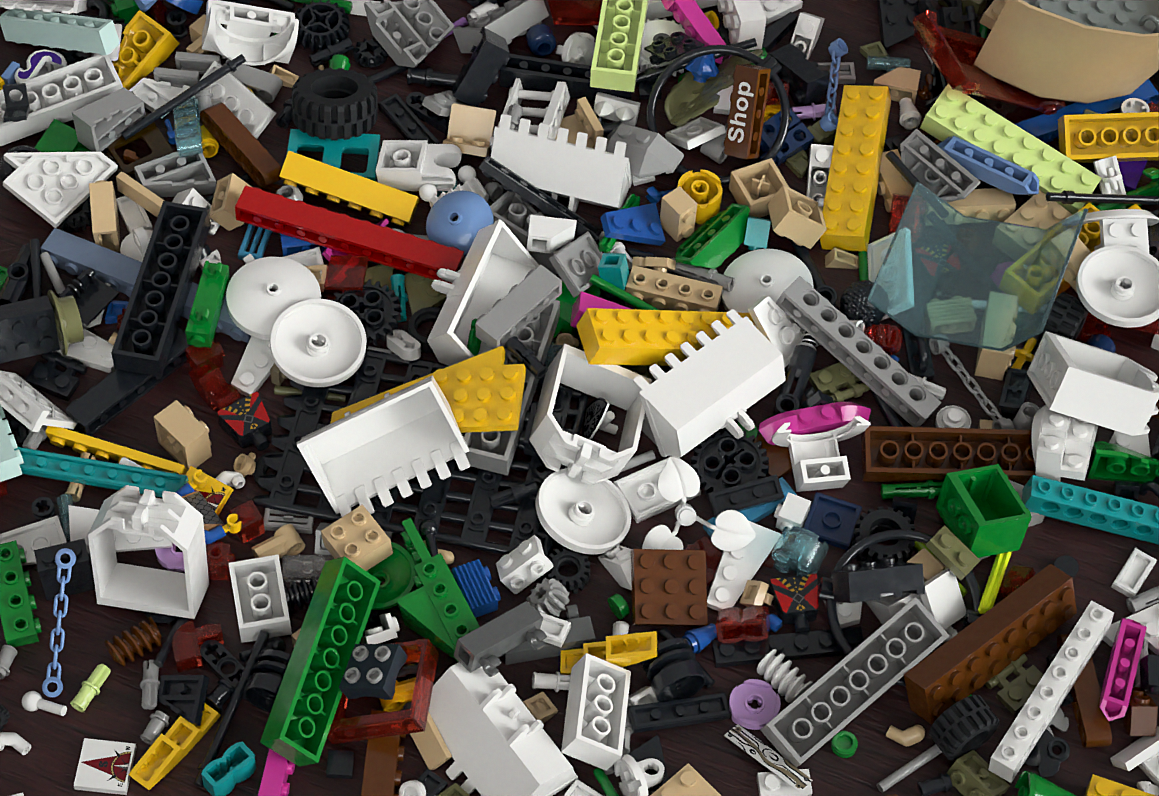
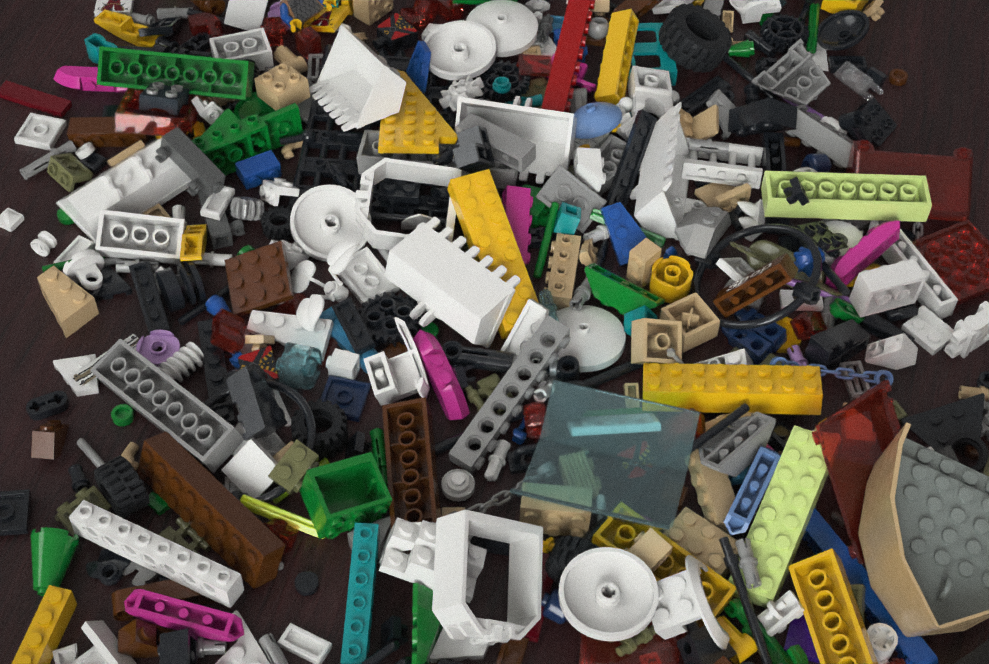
camera: 85 degrees right, 5 degrees down
none -> blue wing [406,40,431,93]
none -> white gear [439,75,484,111]
none -> brick [453,125,496,173]
none -> teal plate [492,77,511,94]
none -> dark grey axle [537,14,554,43]
none -> clear light blue axle [539,289,559,321]
none -> light grey pin [735,538,762,589]
none -> black tile [783,177,810,206]

